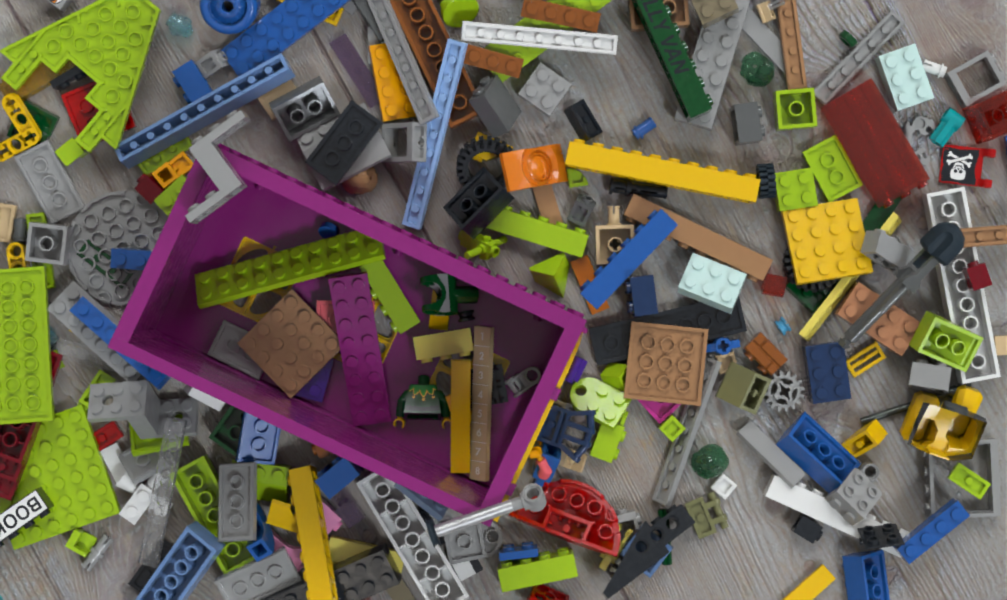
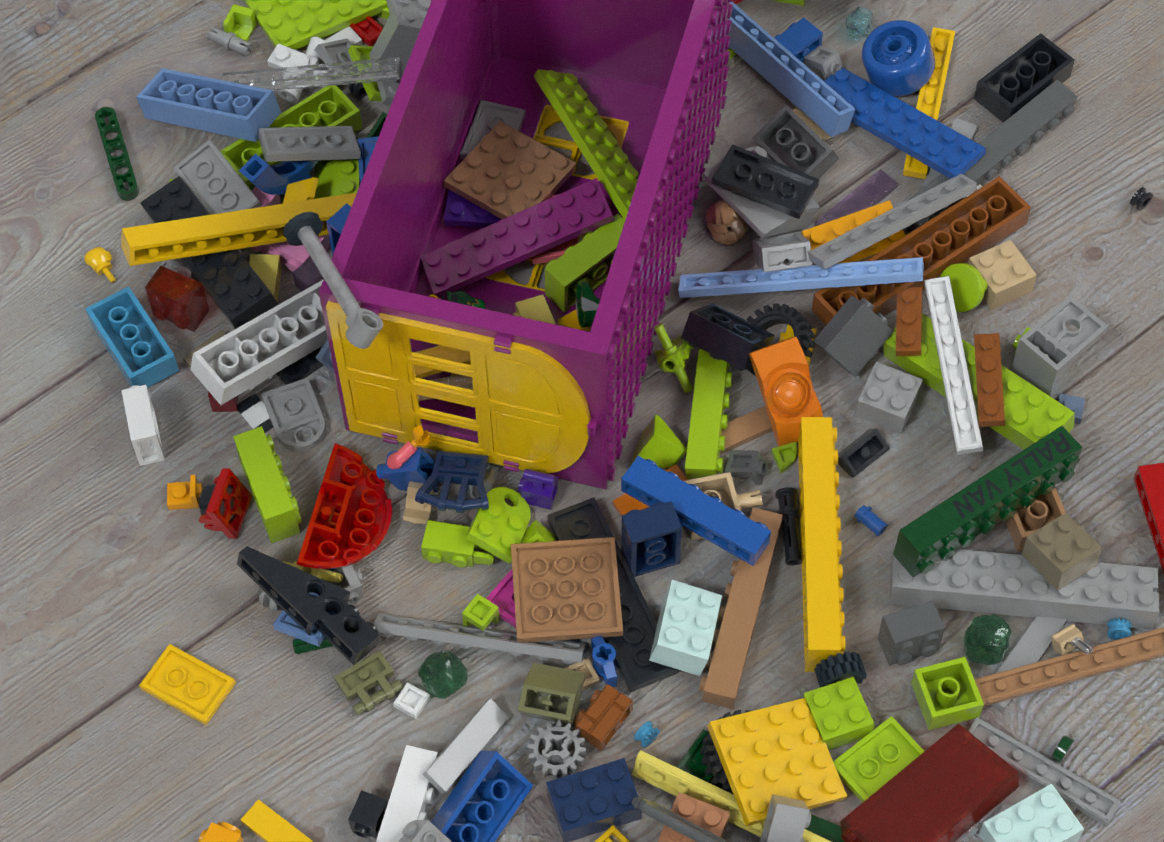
camera: 80 degrees right, 30 degrees down
blue plate [499,541,538,561] -> none
clear red piece [761,274,787,298] -> none

